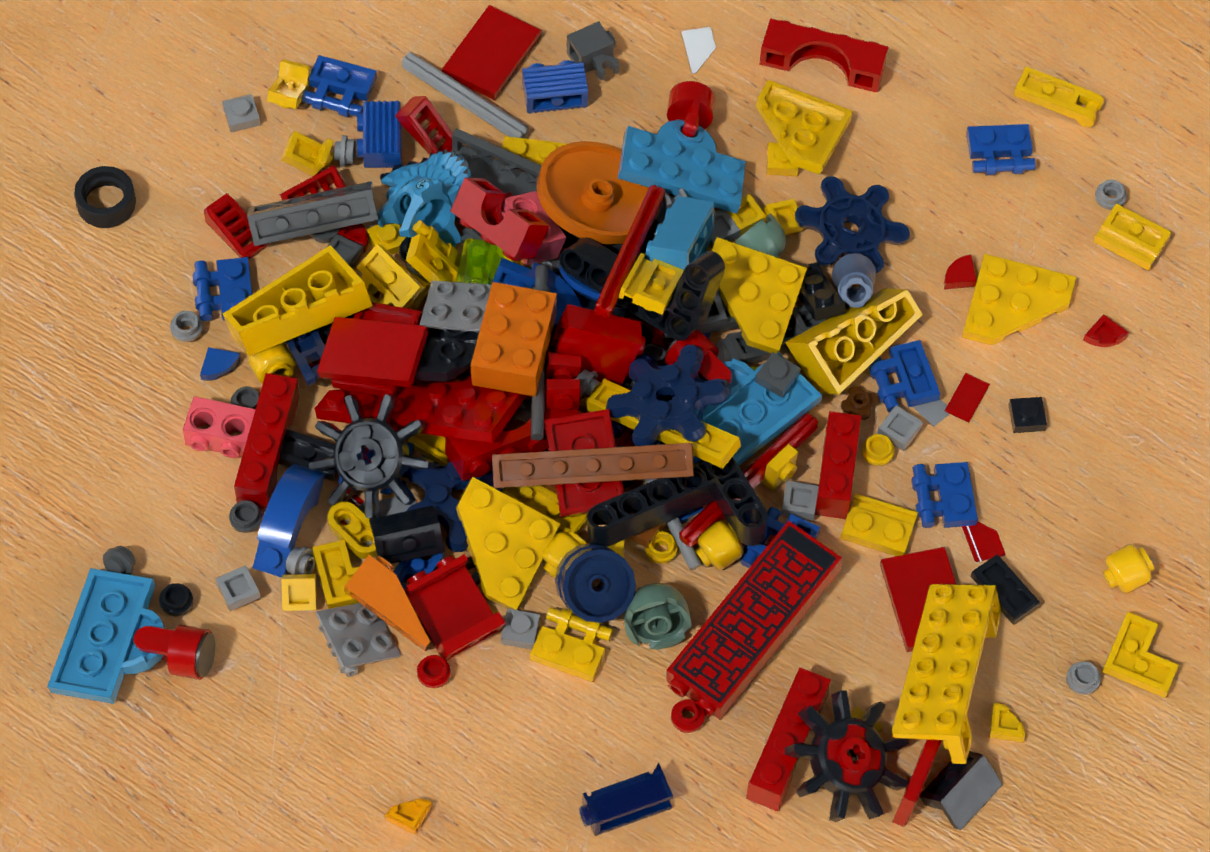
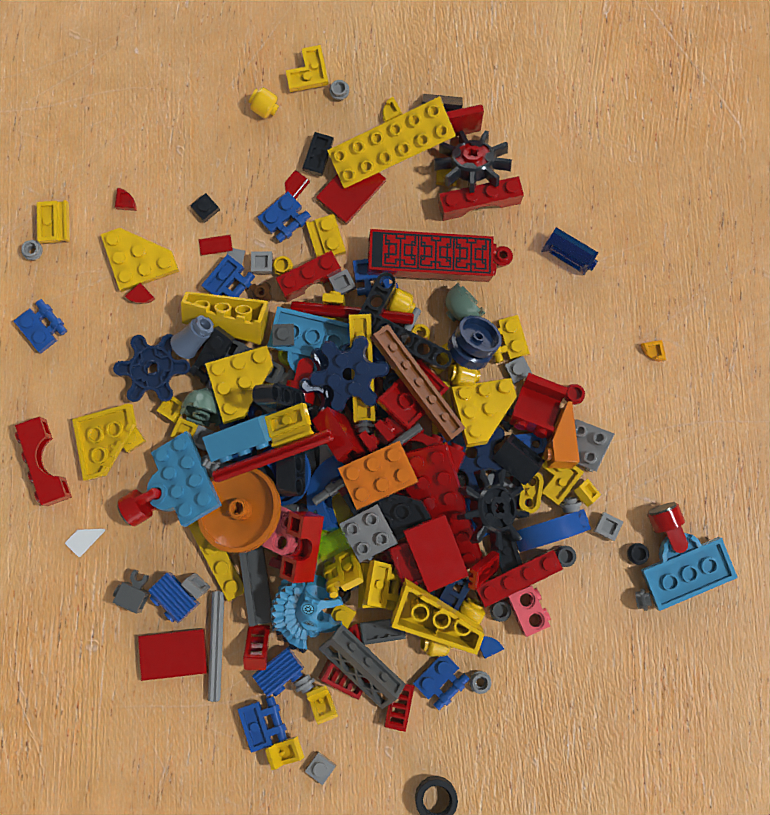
camera: 125 degrees left, 20 degrees up
none -> light grey plate [181,573,210,599]
none -> red tile [468,551,499,590]

